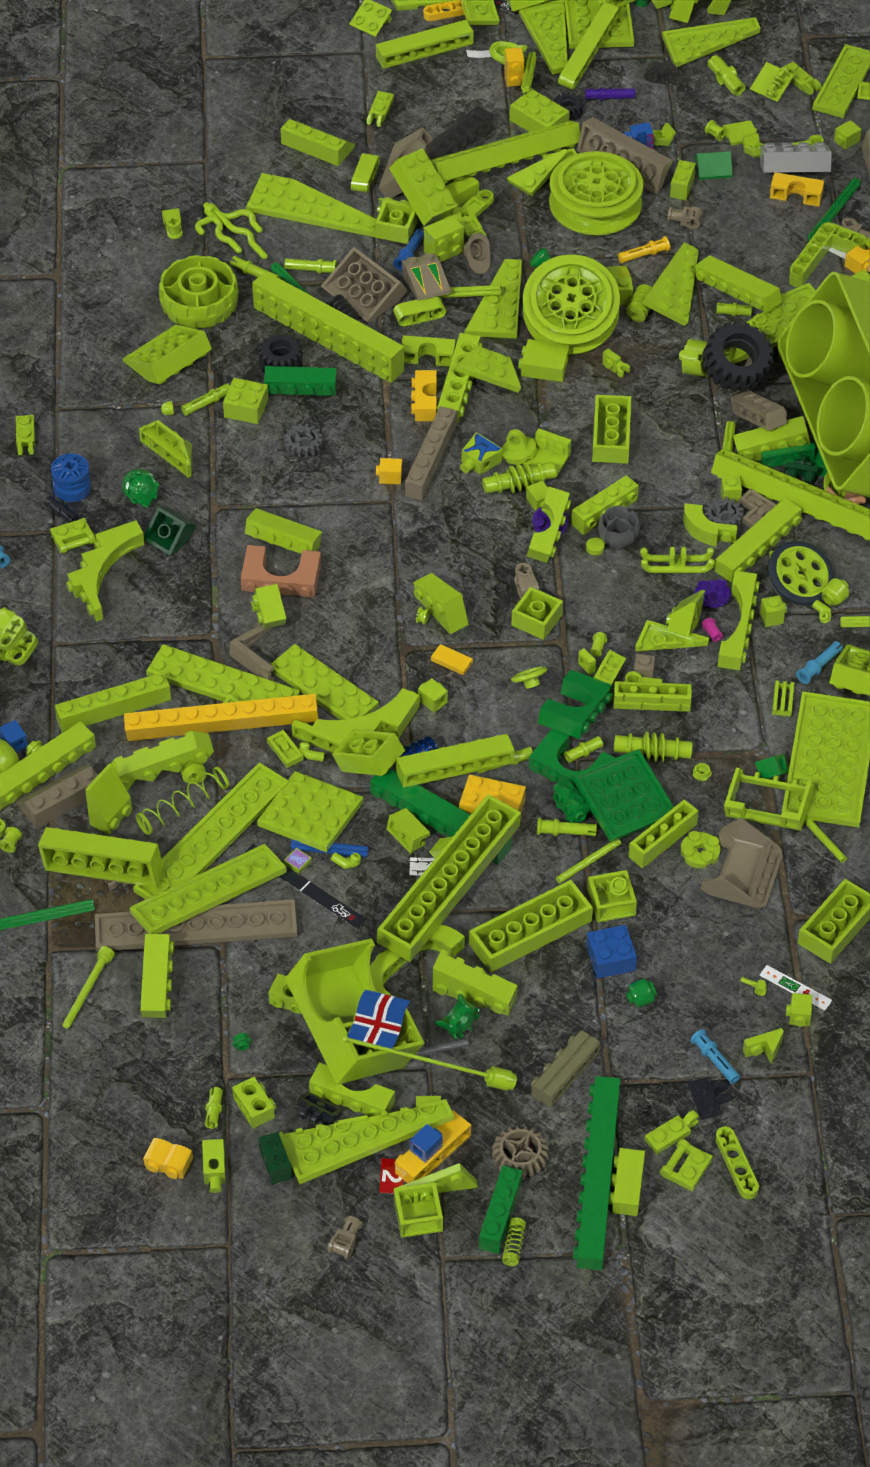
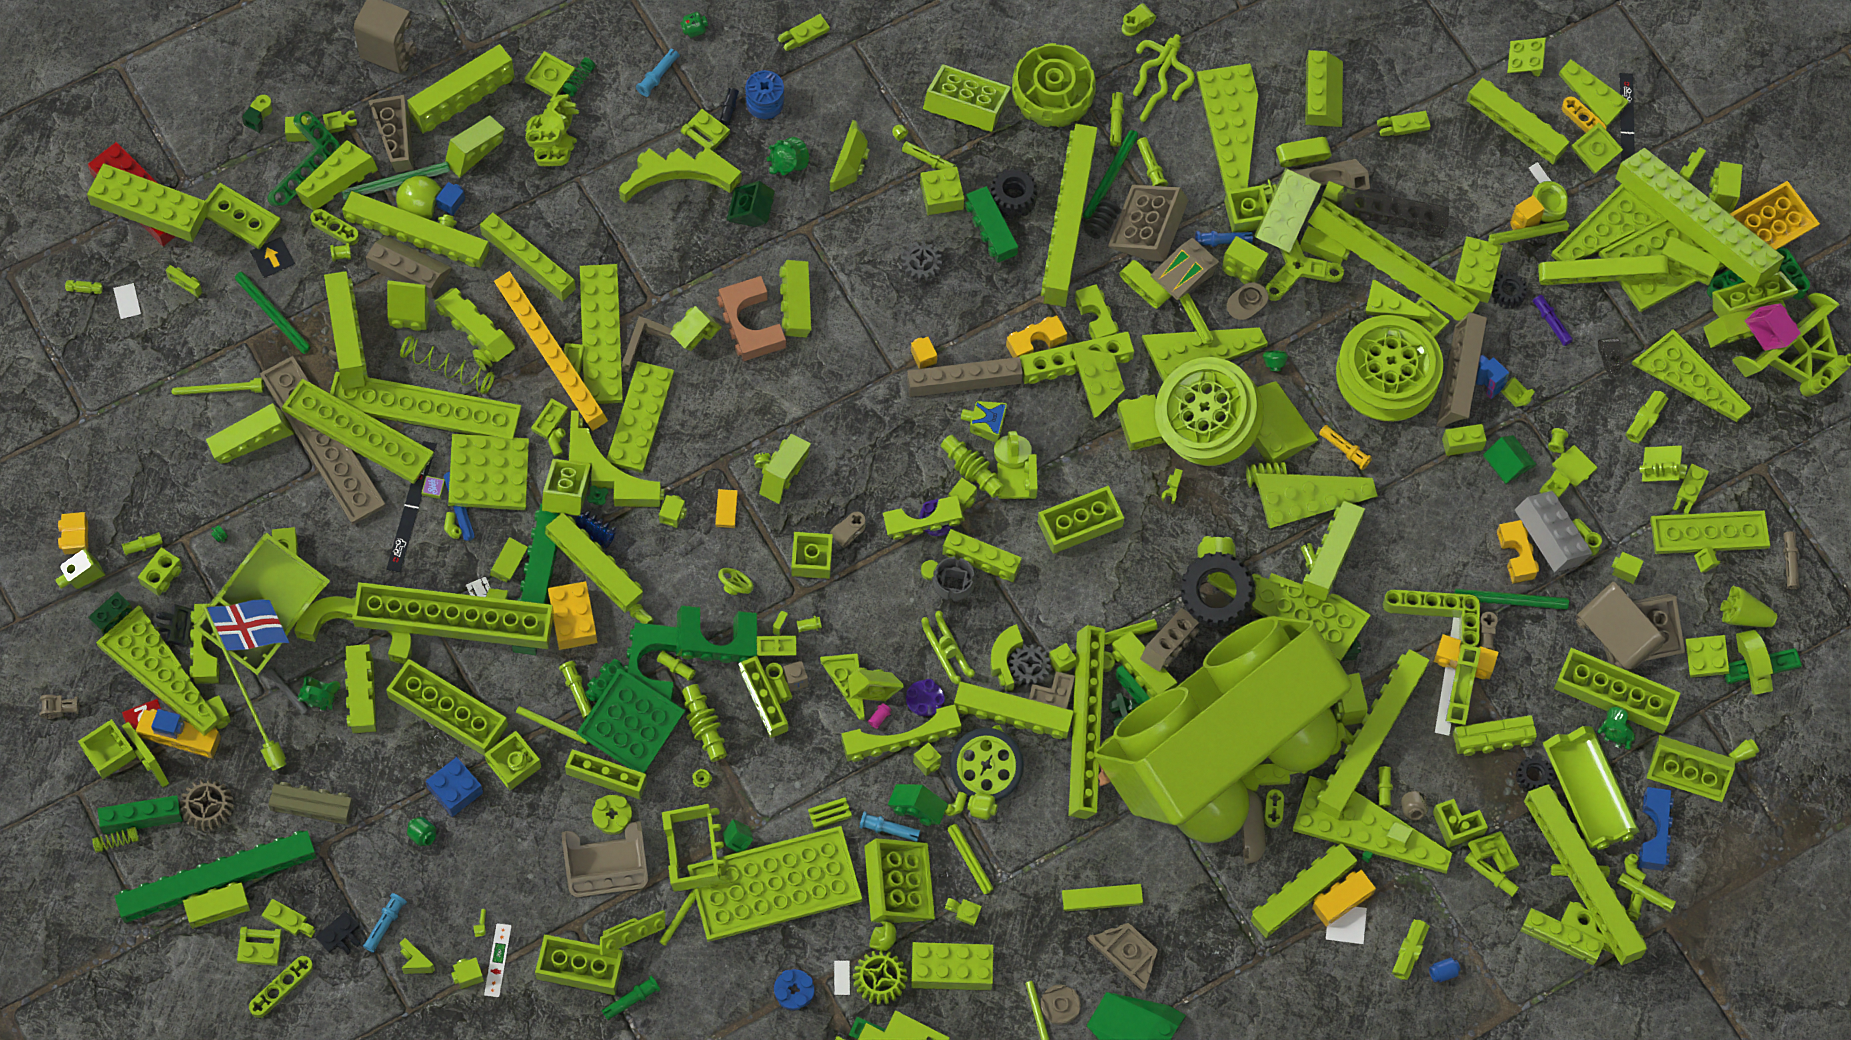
camera: 60 degrees right, 15 degrees up
dark tan connector [667,206,703,229] -> none
none -> lime bracket [600,910,666,956]
none -> green brick [888,784,948,826]

